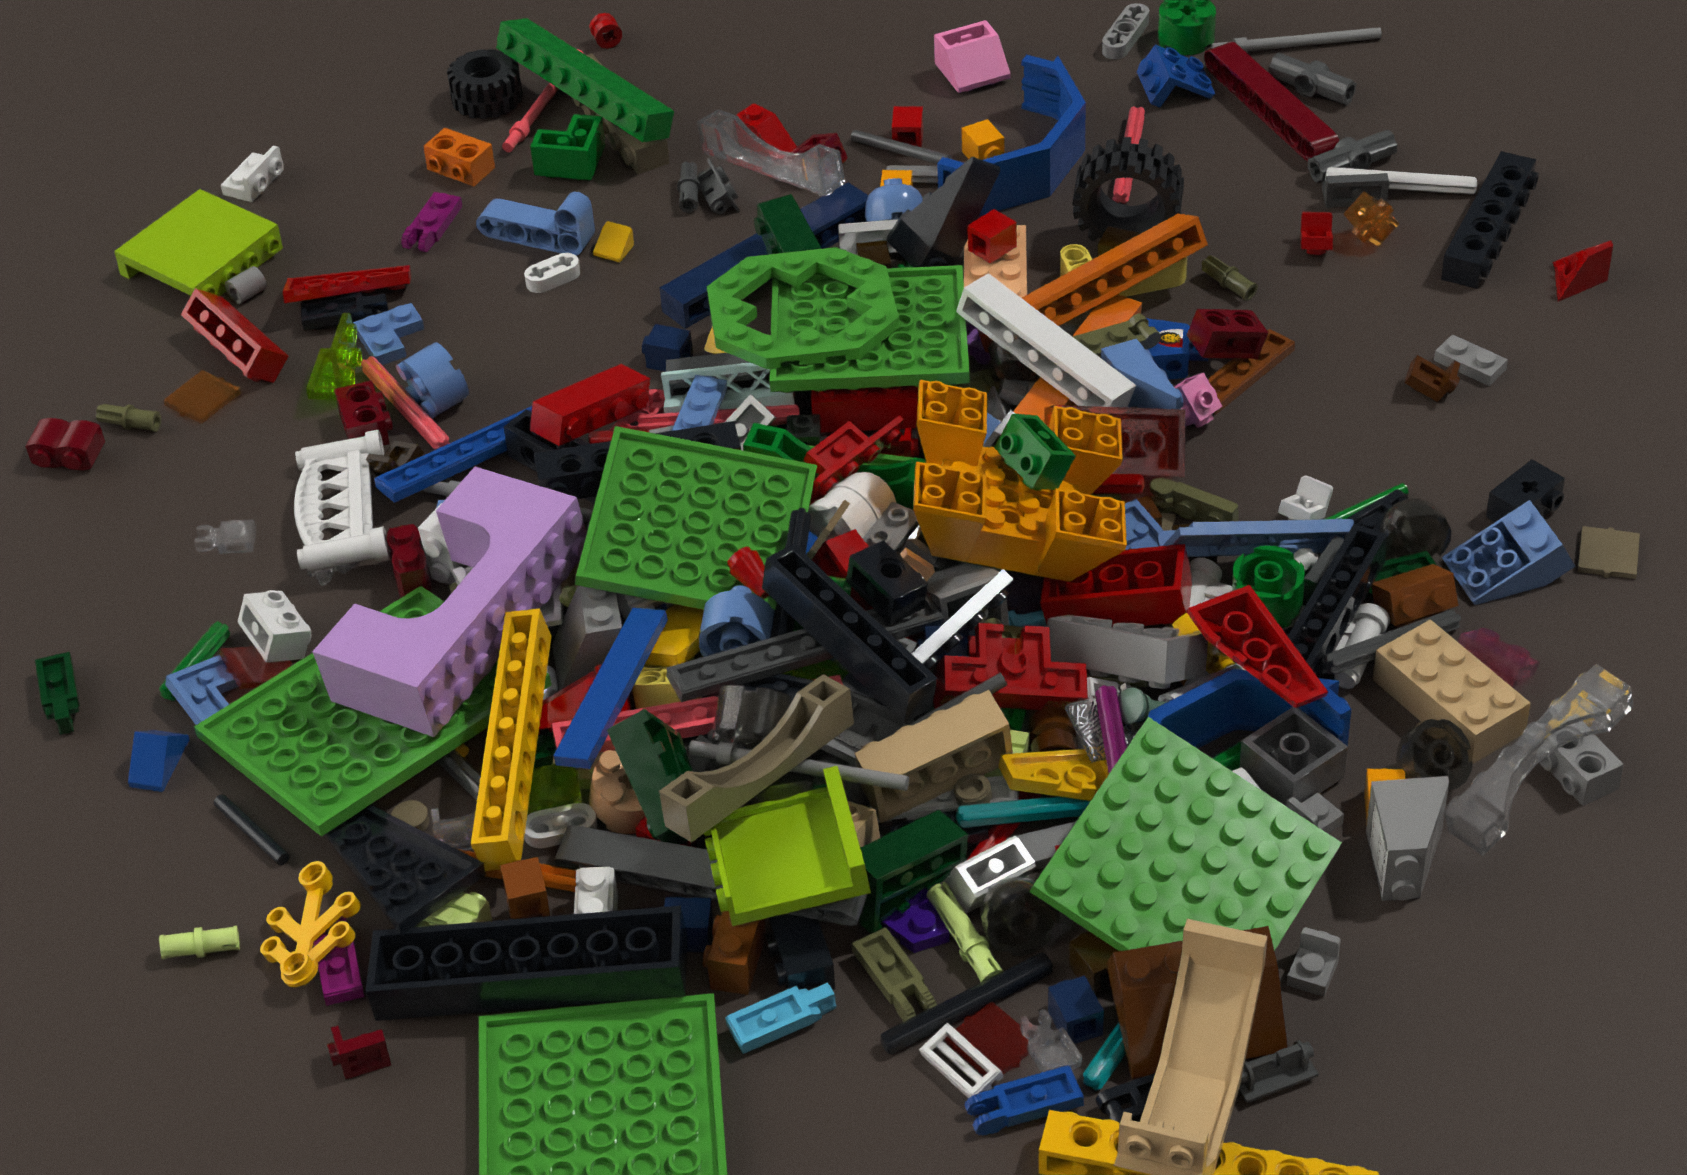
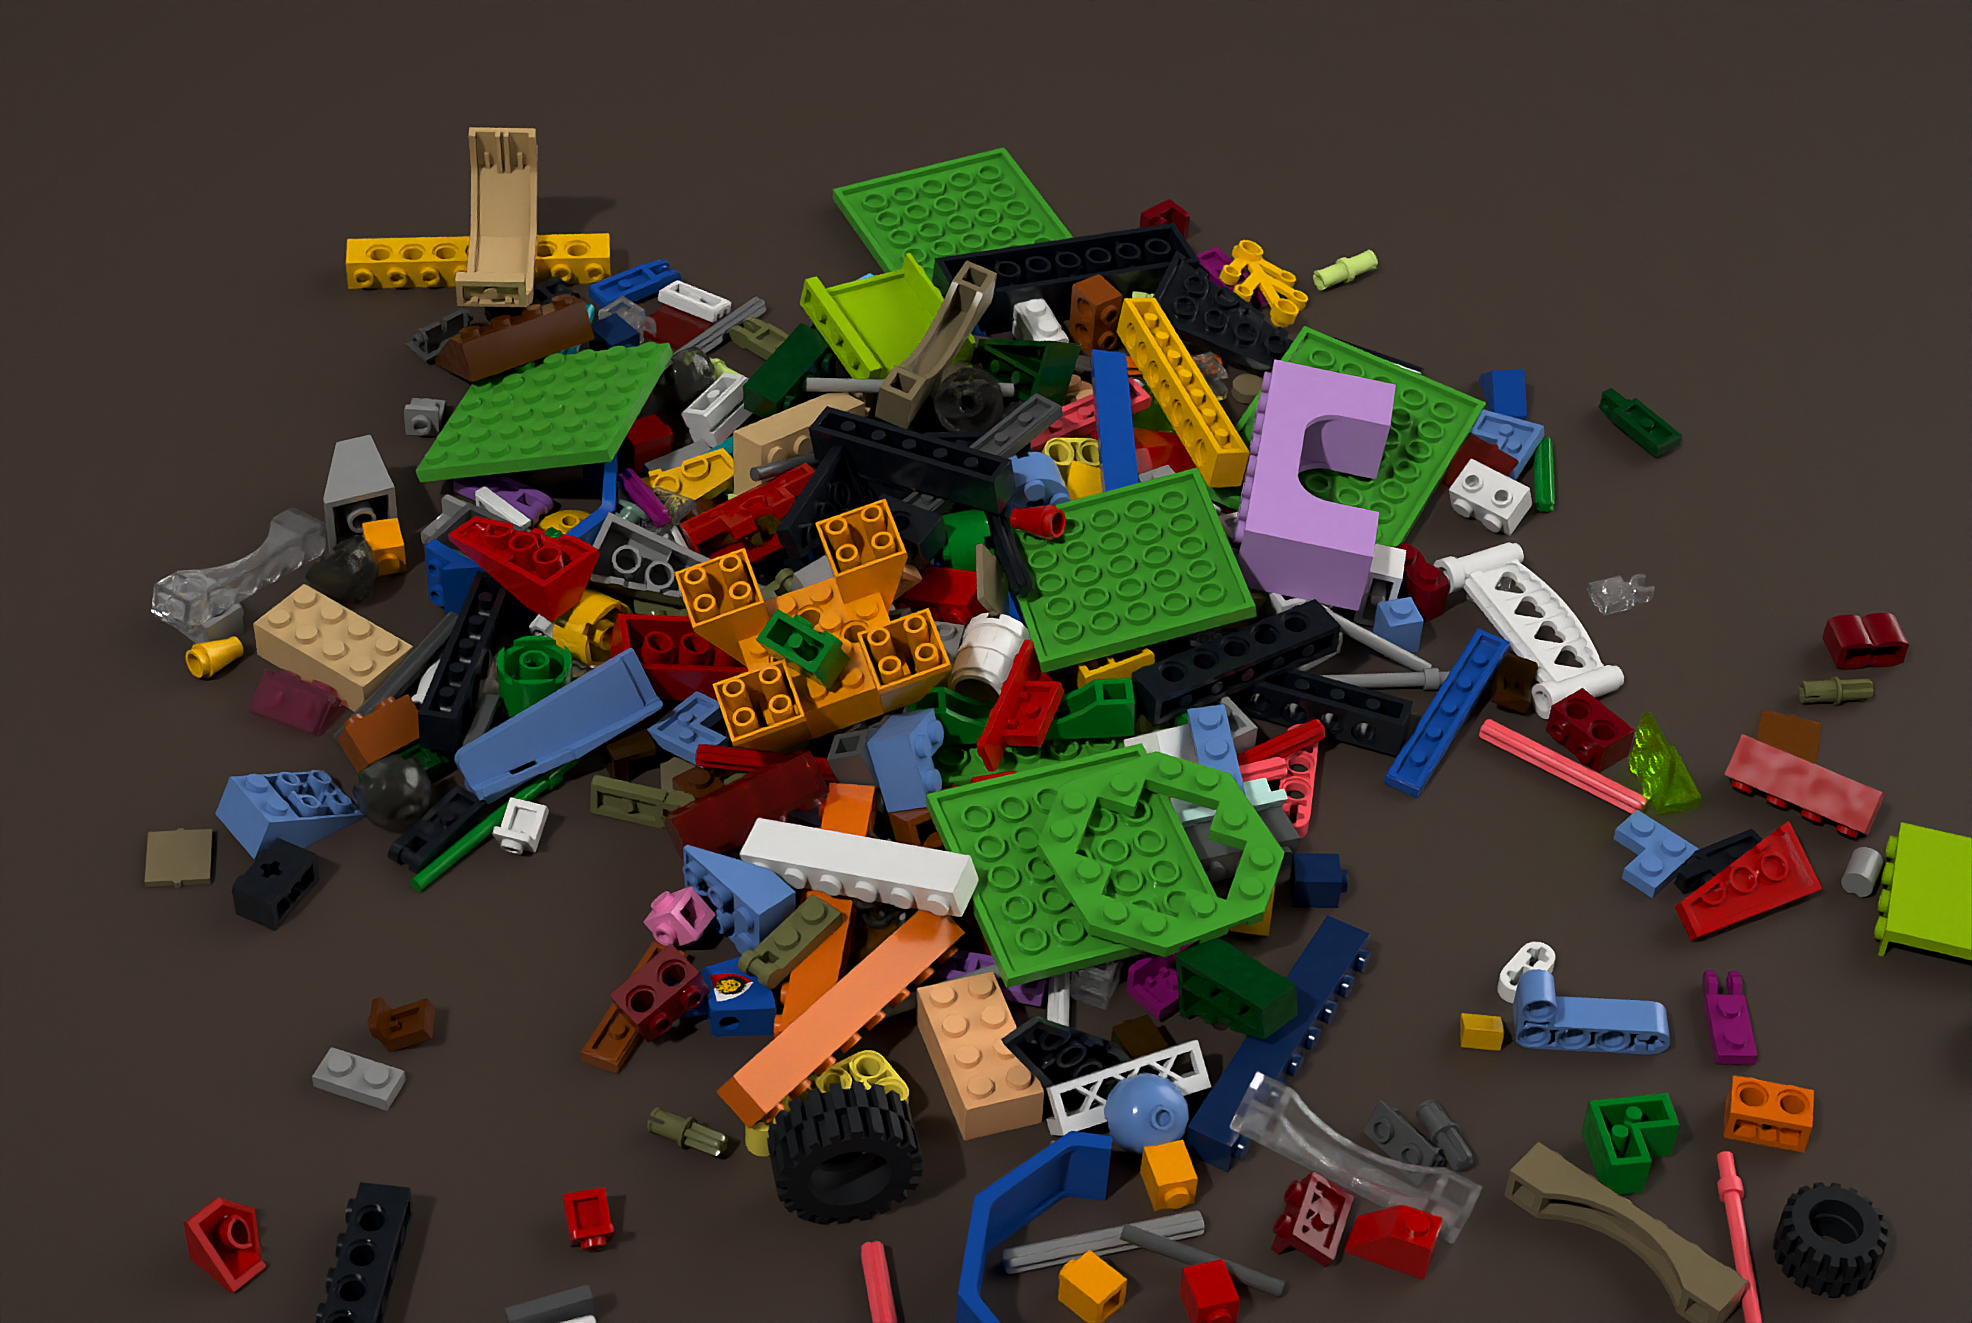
camera: 155 degrees right, 0 degrees up
medium blue brick [396,342,469,419] -> none
green brick [496,18,674,143] -> none
red brick [530,364,650,446] -> none
red brick [968,209,1017,264] -> none
clear orange brick [1344,191,1400,246] -> none

